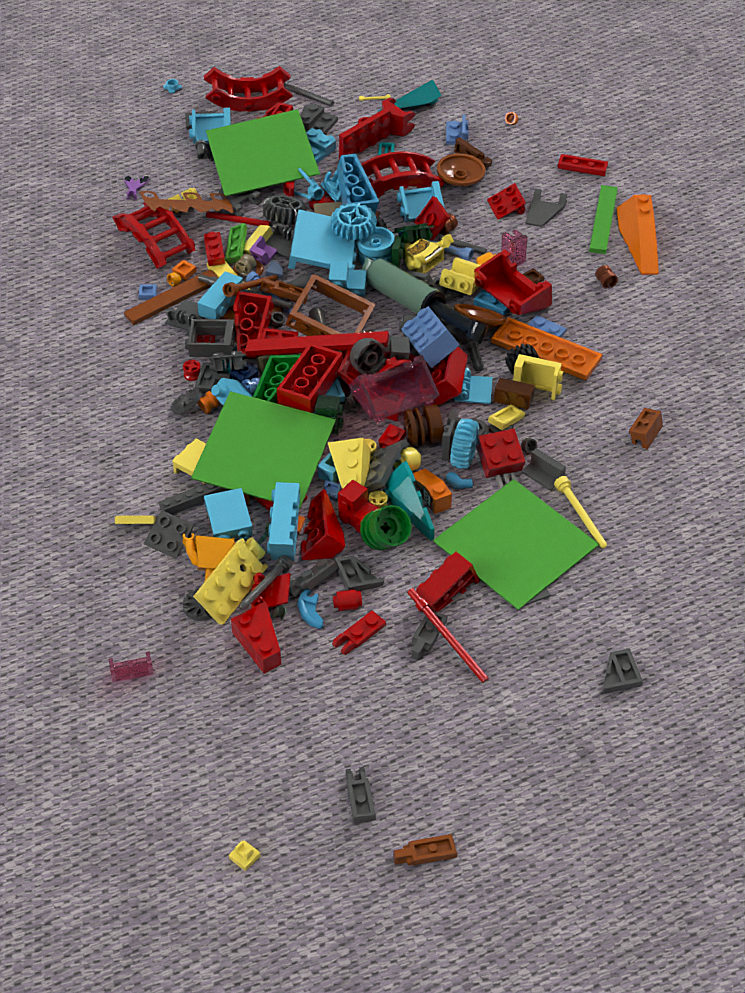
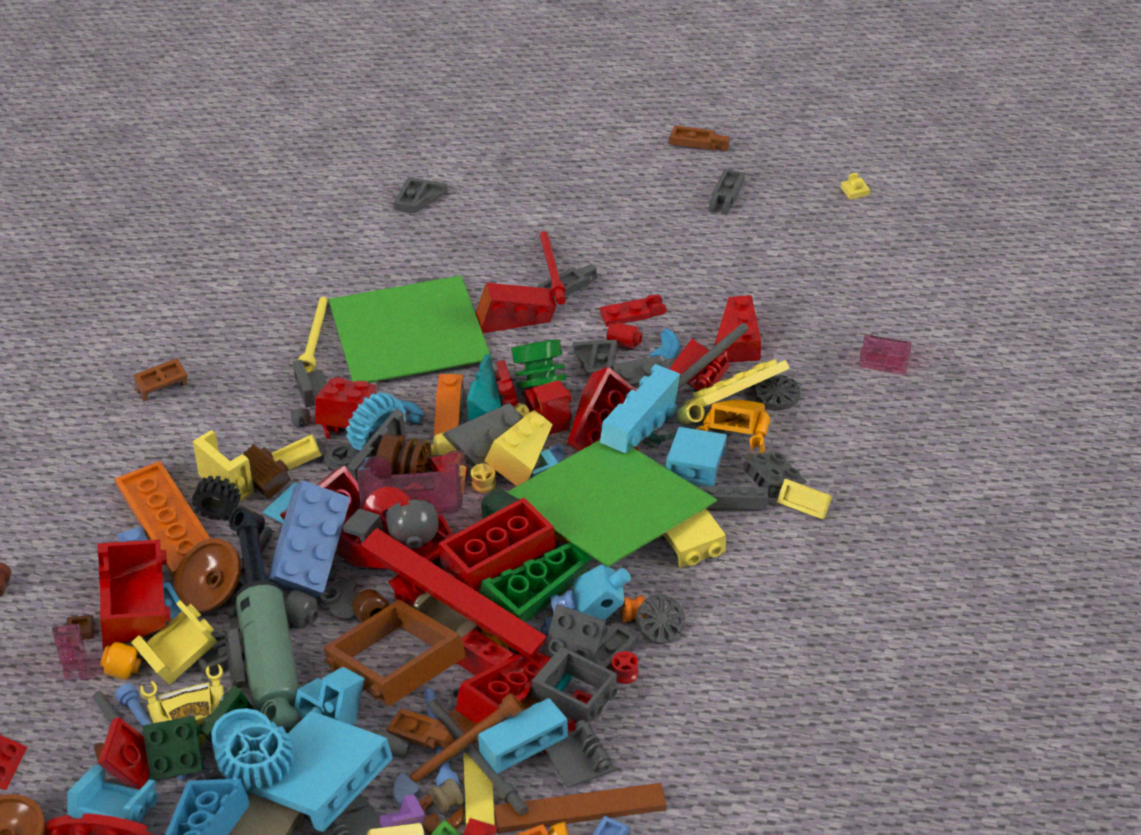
camera: 150 degrees left, 5 degrees down
none -> red hinge [494,359,518,407]

